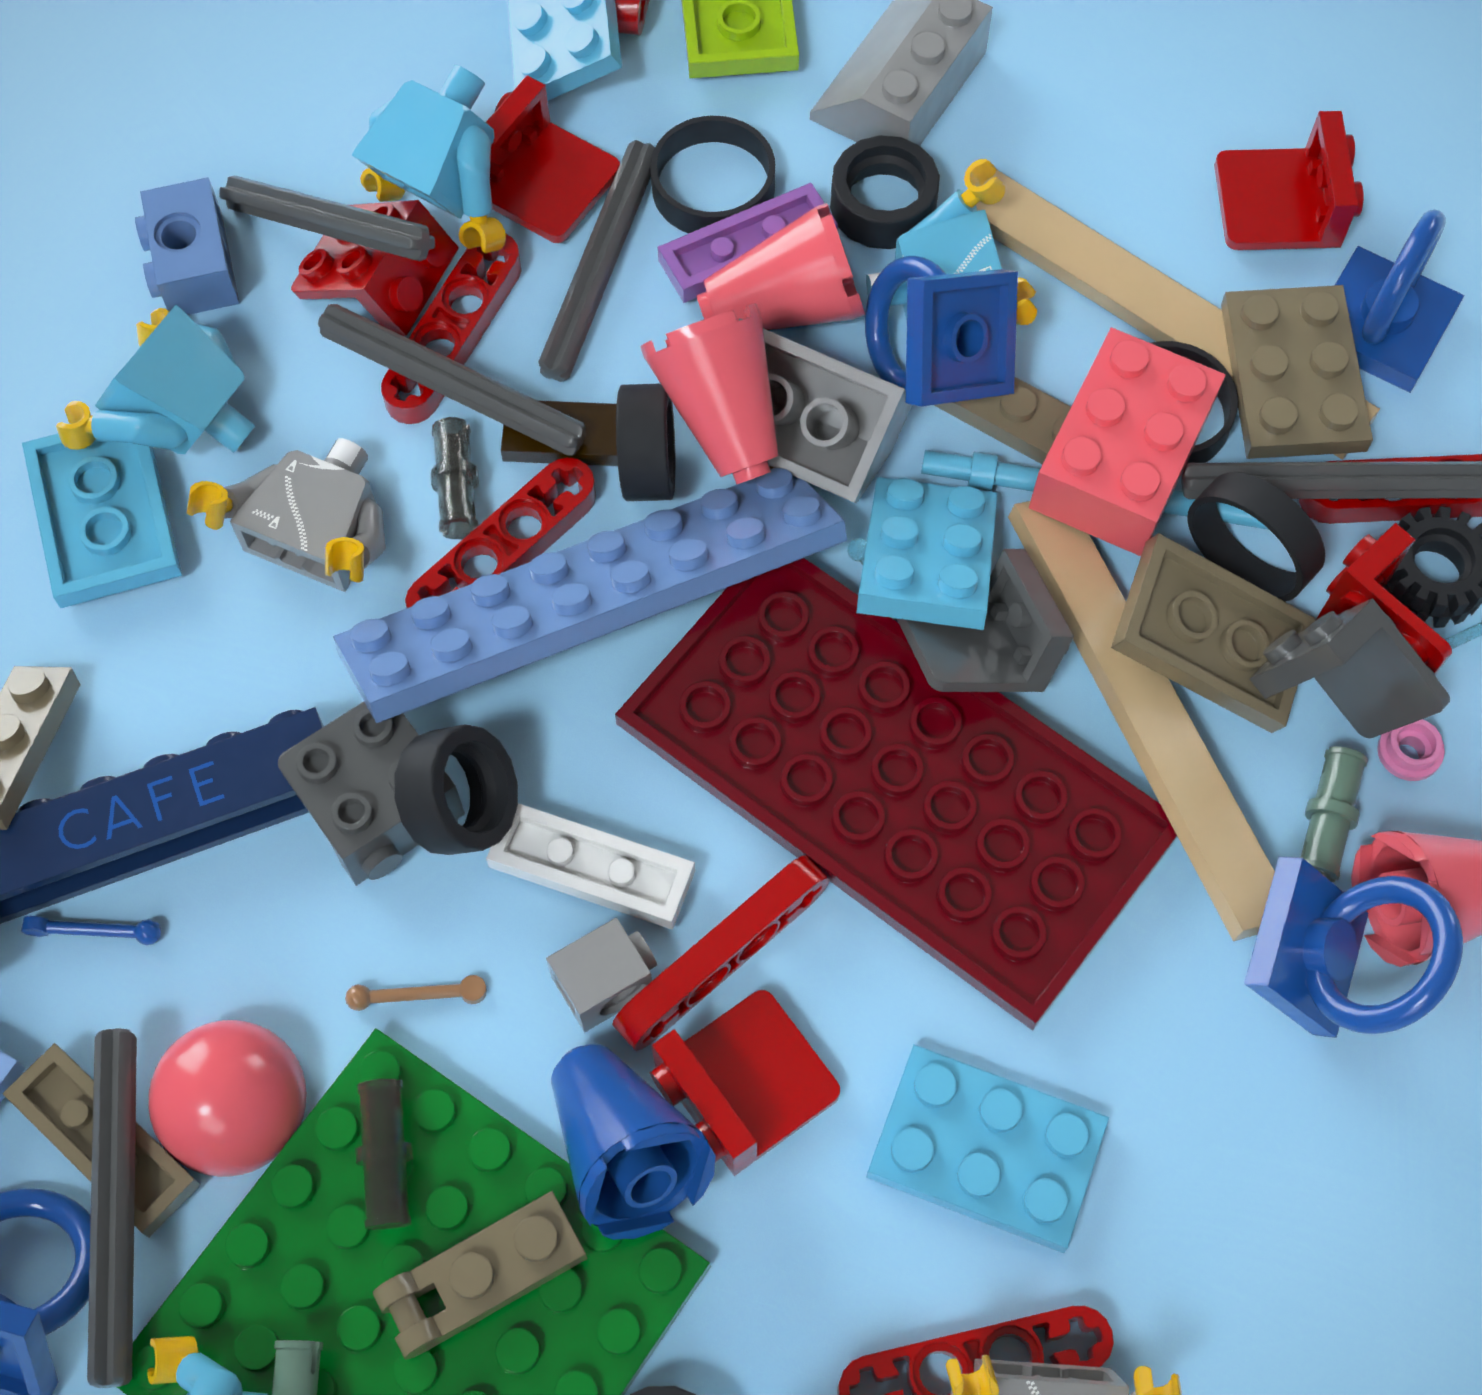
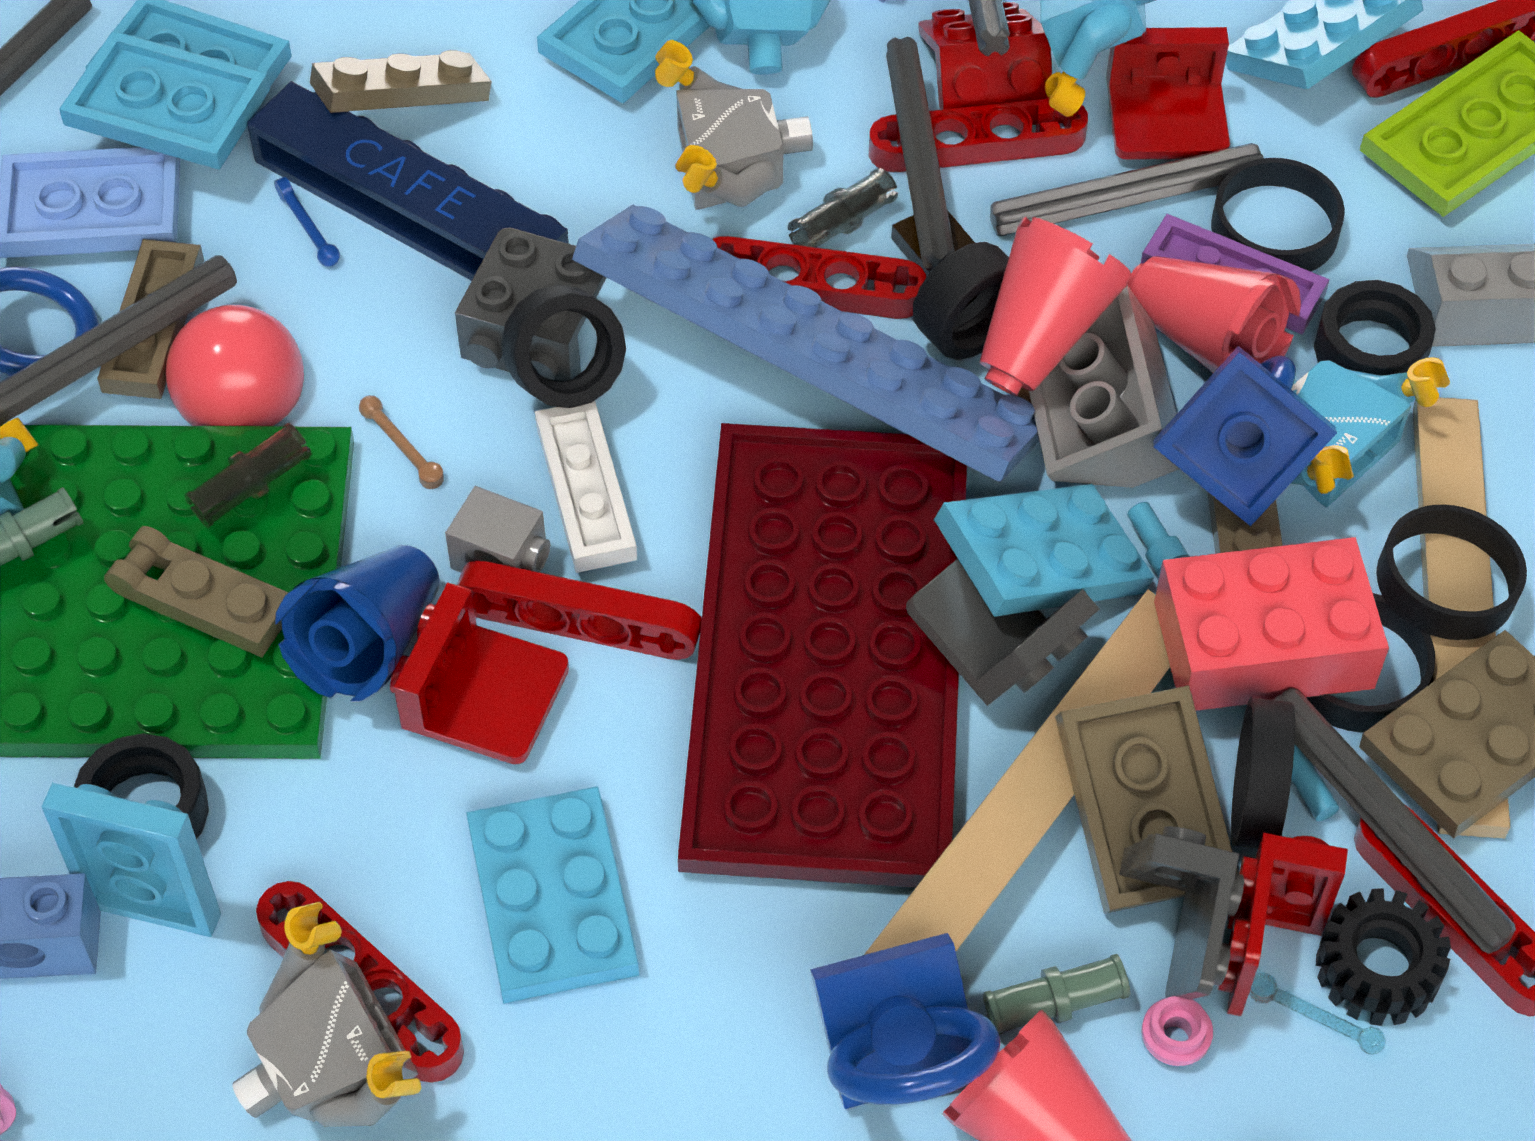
camera: 55 degrees right, 10 degrees down
none -> black tyre [1376,504,1527,640]

